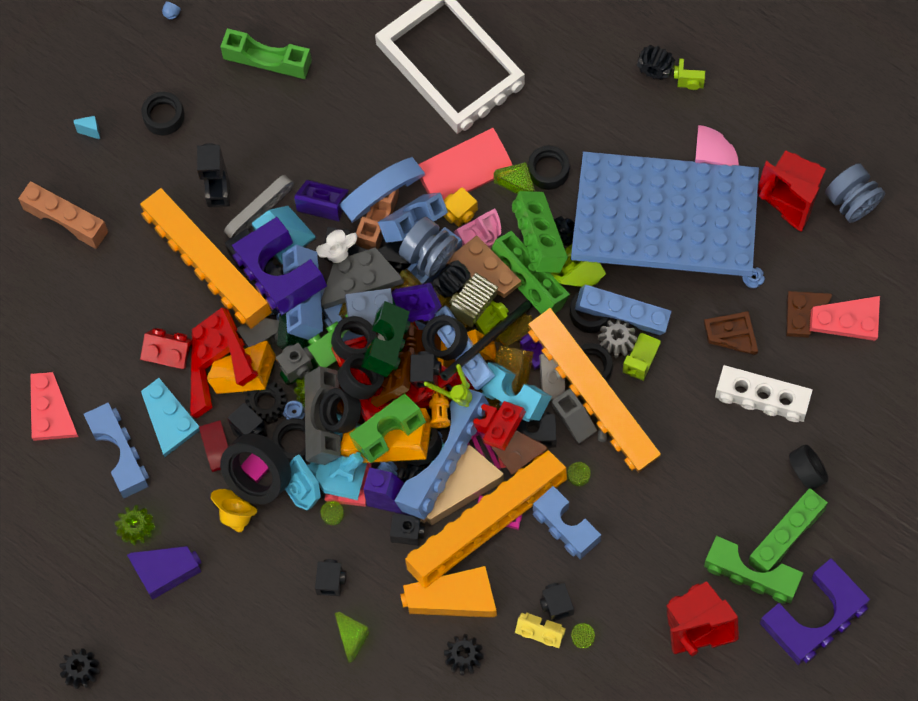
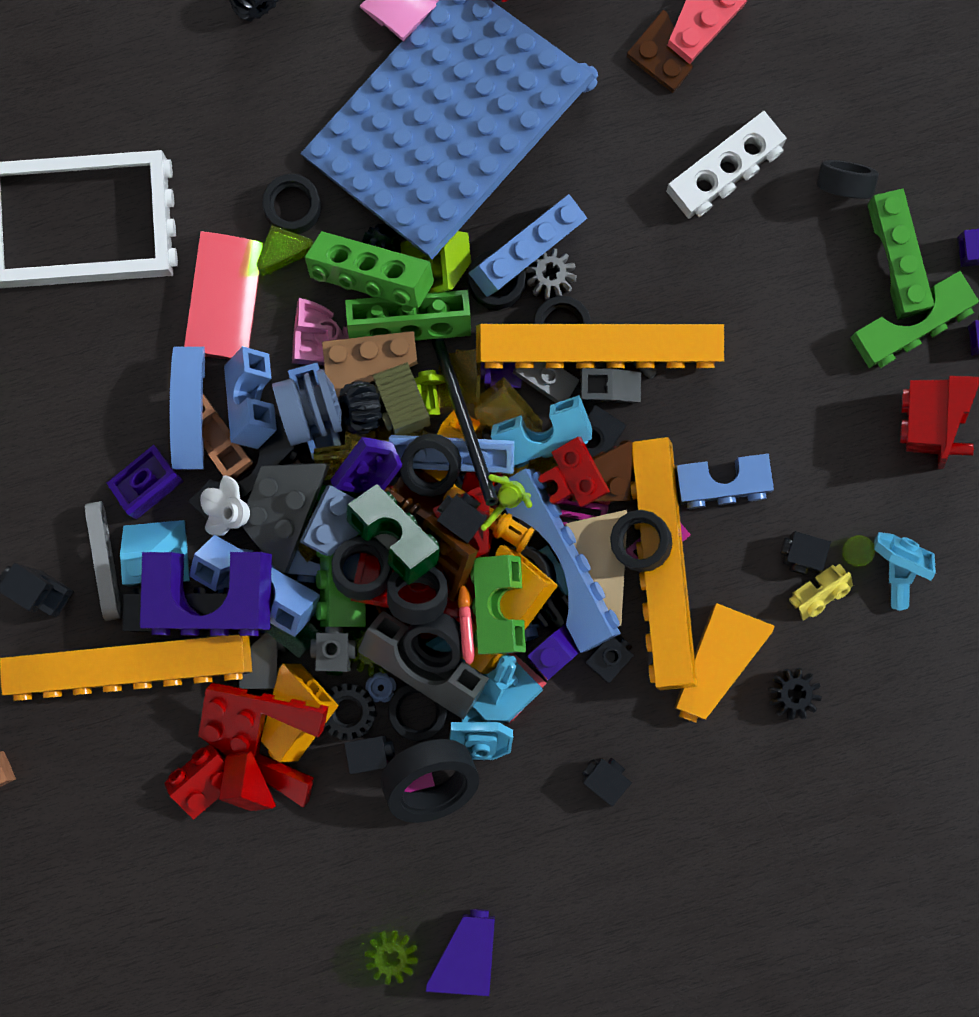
camera: 55 degrees left, 15 degrees up
coral wing [30,372,78,441] -> none
medium blue arch [84,402,149,499] -> none
medium azure wing [141,378,200,457] -> none
dark red slope [199,420,228,472] -> none
yellow piece [211,489,257,533] -> none
clear neon green tile [320,501,344,525] -> none
clear neon green slope [335,612,369,663] -> none
yellow brick [444,187,478,227] -> none
clear neon green tile [567,462,591,486] -> none
lime bracket [623,333,661,381] -> none
reddish brown wing [704,311,758,355] -> none
none -> red slope [219,751,276,811]
none -> coral piece [457,585,475,665]
none -> black tyre [610,510,673,572]
none -> medium azure piece [874,532,936,611]

